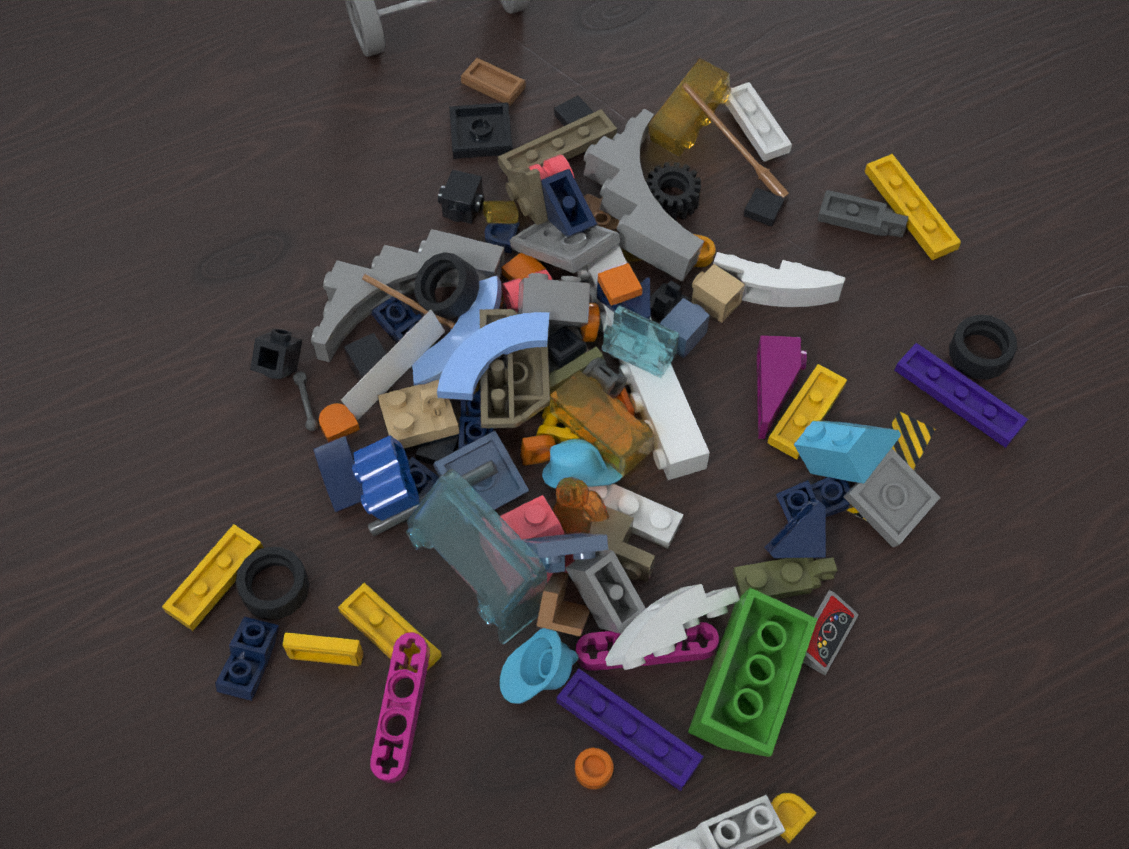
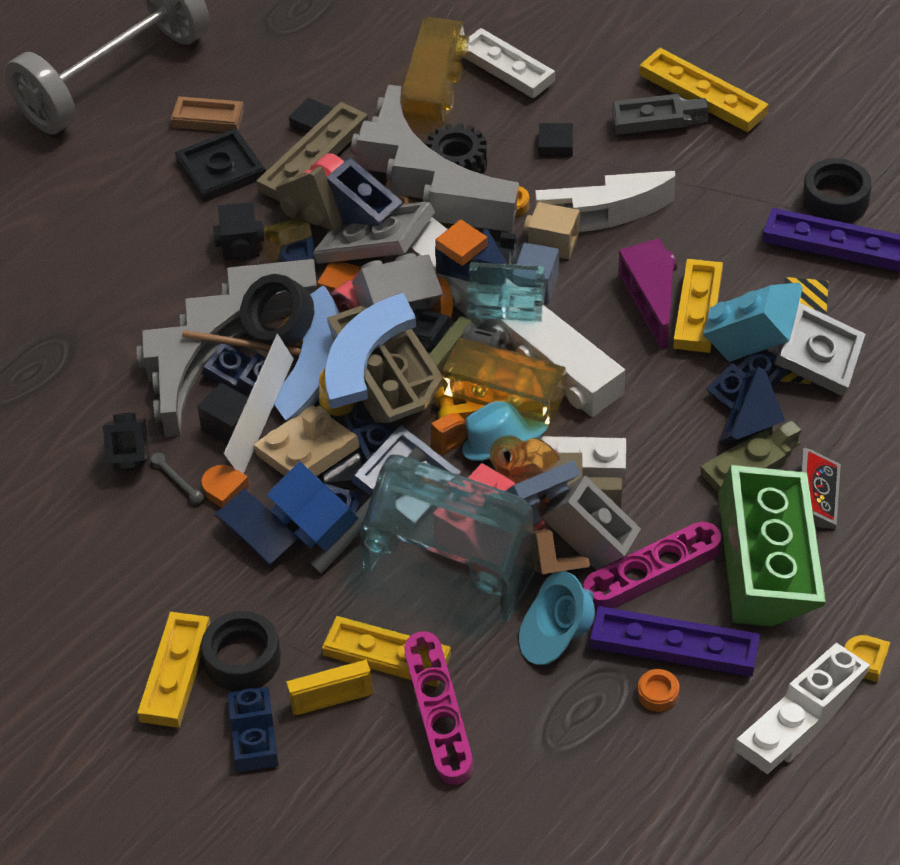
camera: 20 degrees left, 10 degrees down
white slope [605,584,740,670] -> none
medium nougat piece [682,83,789,198] -> none

